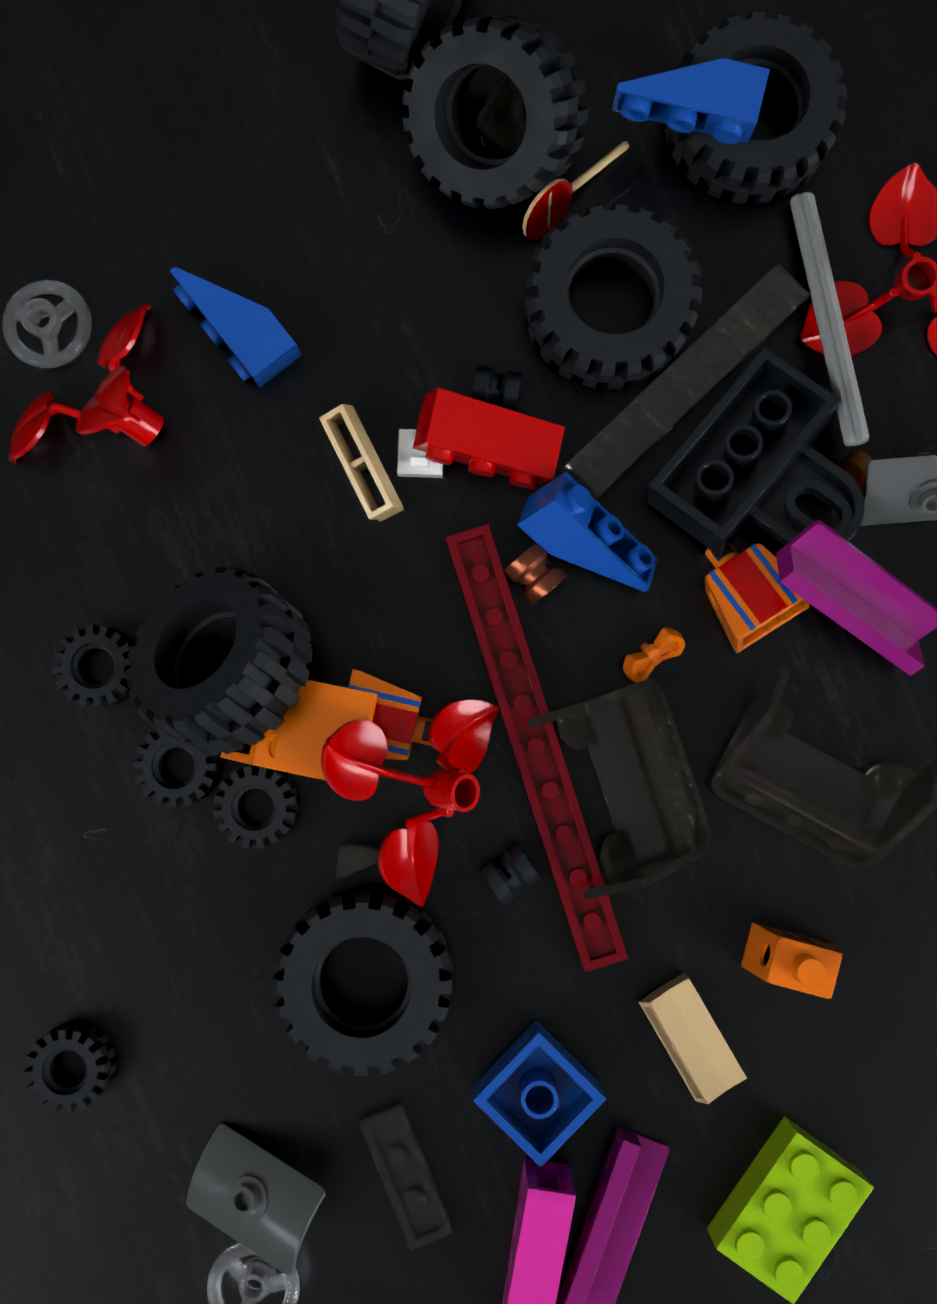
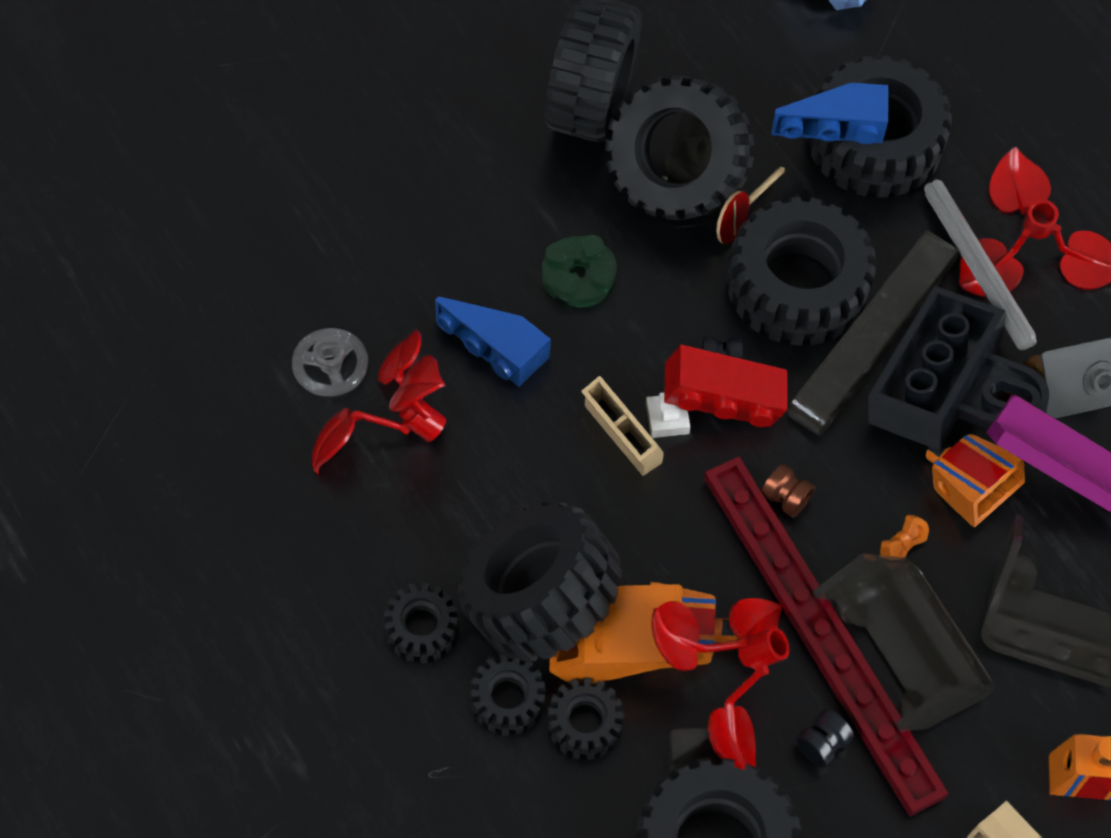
camera: 15 degrees left, 25 degrees down
blue slope [517,472,658,592] -> none
none -> clear green plate [542,235,617,307]

